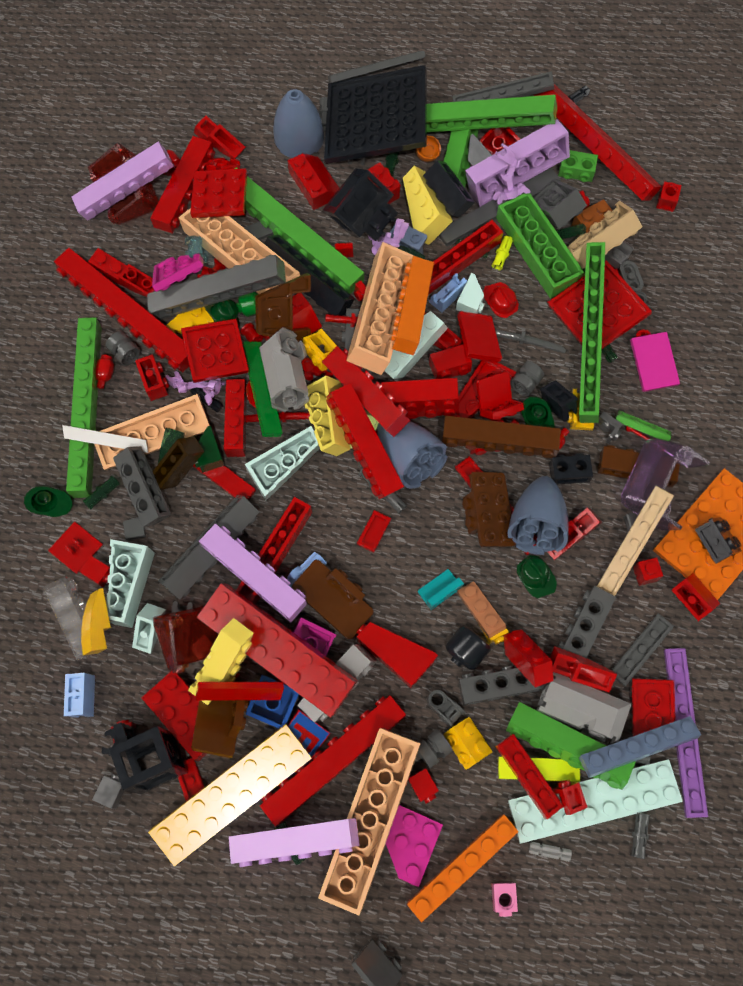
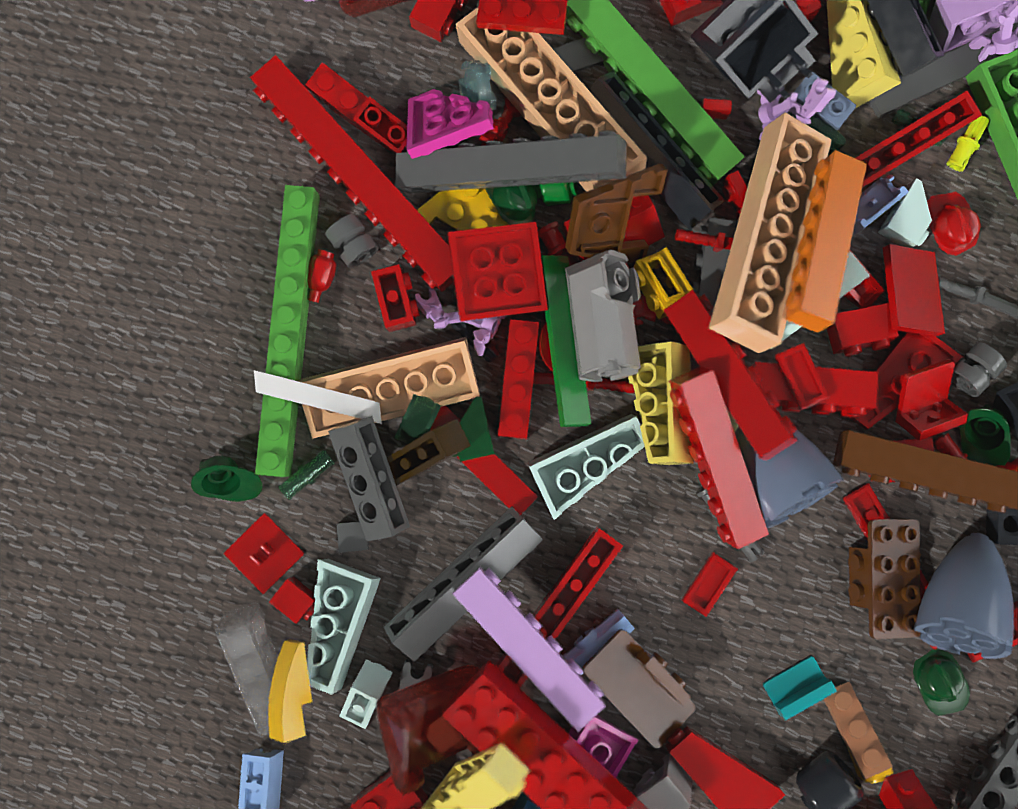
camera: 10 degrees right, 15 degrees up
none -> red tile [774,343,830,411]

